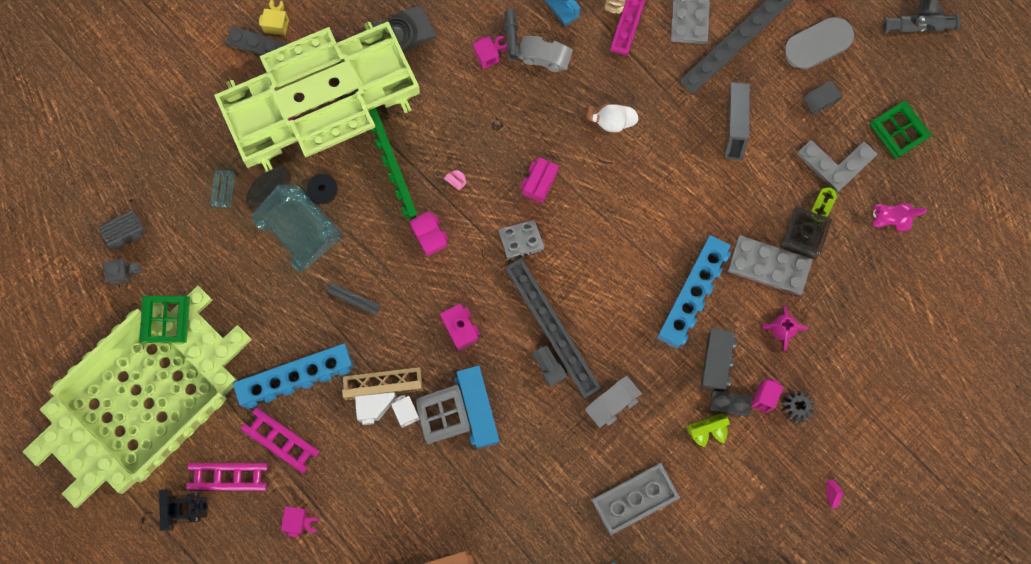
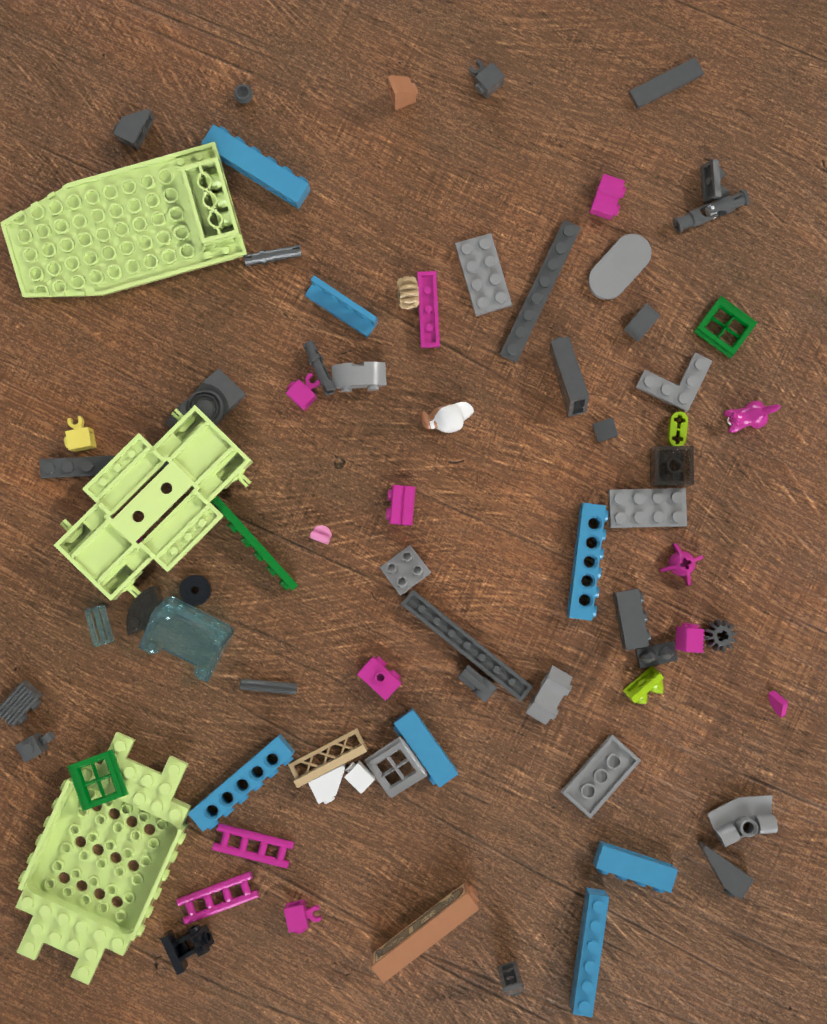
camera: 25 degrees left, 10 degrees up
dark pink brick [409,211,449,257] -> none
none -> dark grey slope [592,418,618,442]

